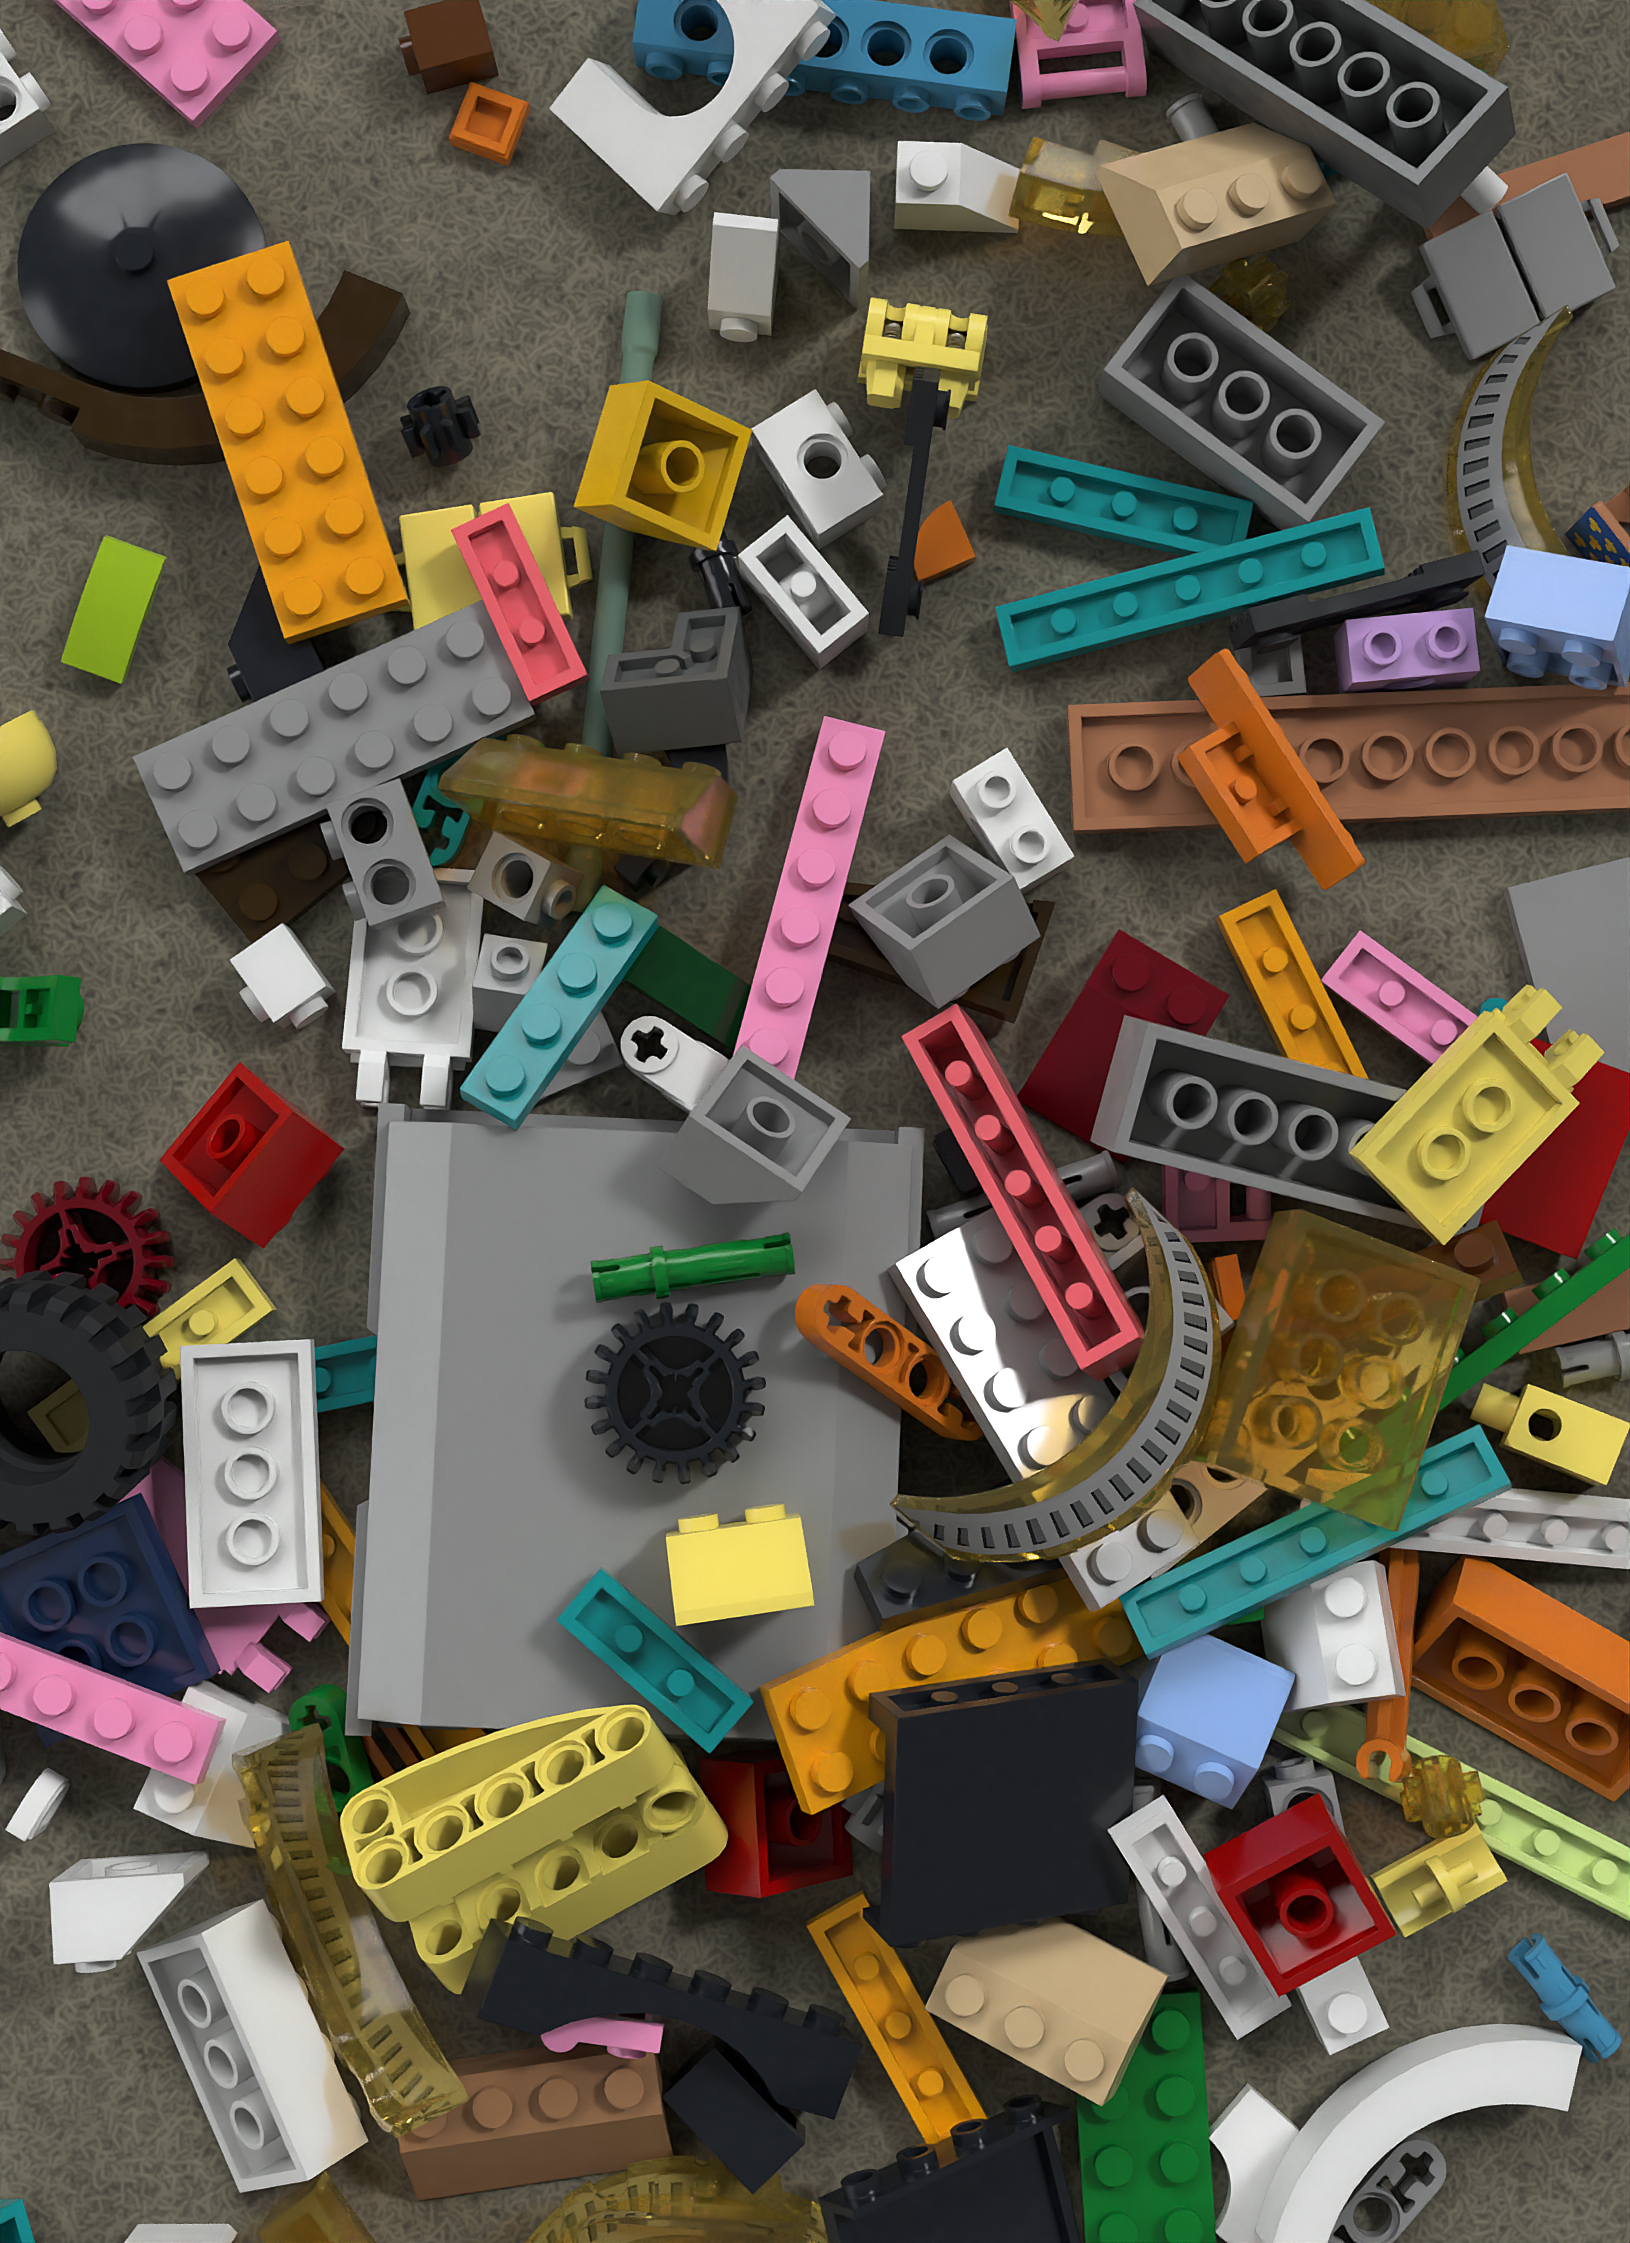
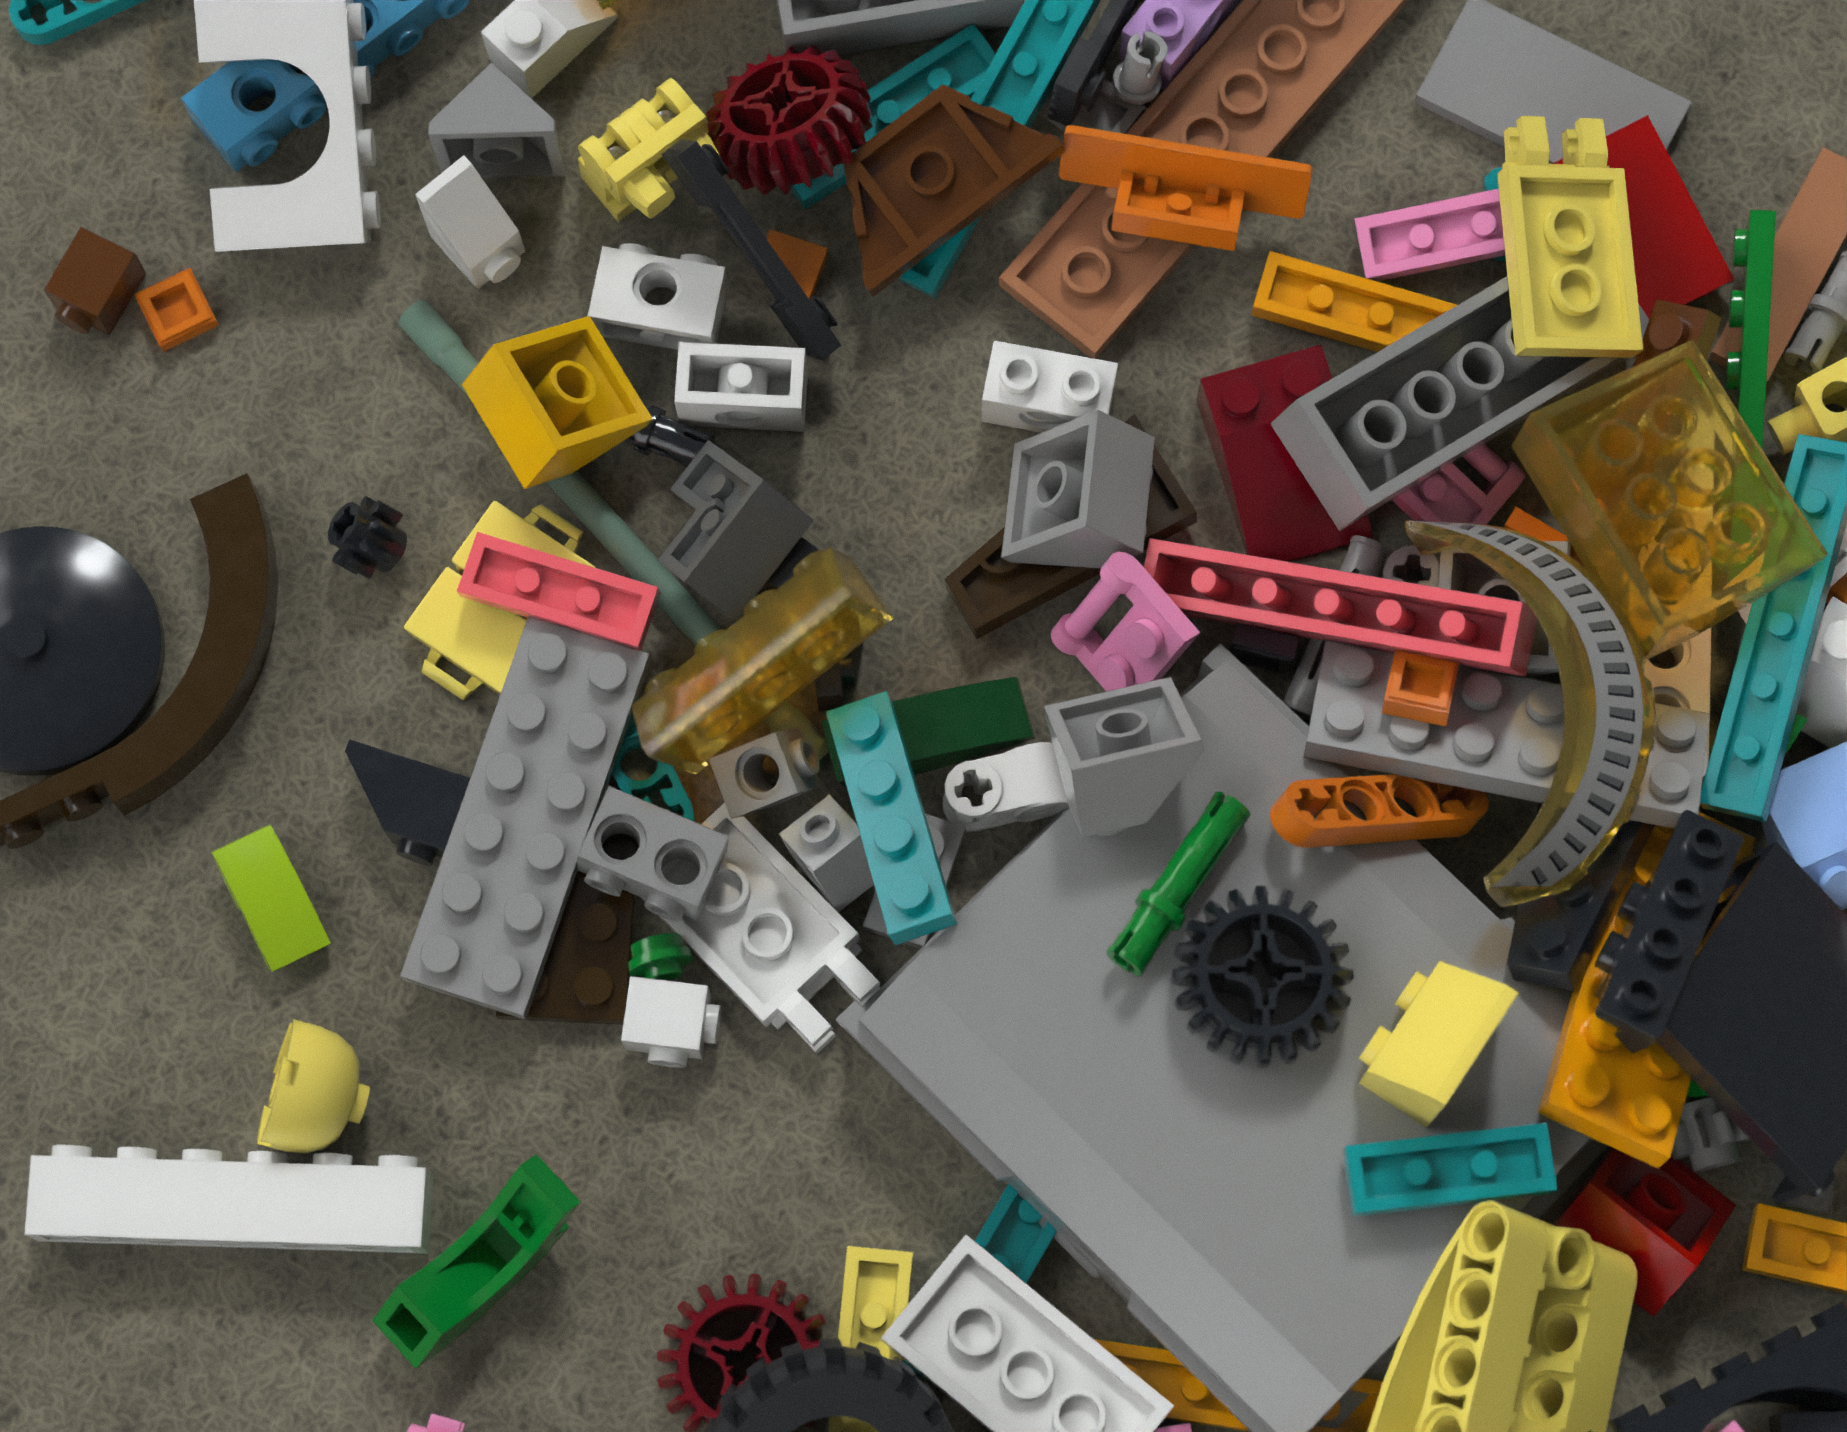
camera: 45 degrees left, 10 degrees down
red slope [159,1062,344,1249] -> none
light orange plate [167,241,410,644] -> none
bright pink plate [733,716,885,1080] -> none
none -> green plate [628,933,693,981]
none -> dark red gear [706,45,873,195]
none -> reddish brown wing [843,84,1065,297]
none -> bright pink plate [1050,552,1200,692]
none -> light grey pin [1112,31,1168,105]
none -> orange tile [1382,650,1460,727]
none -> black bracket [1594,810,1743,1044]

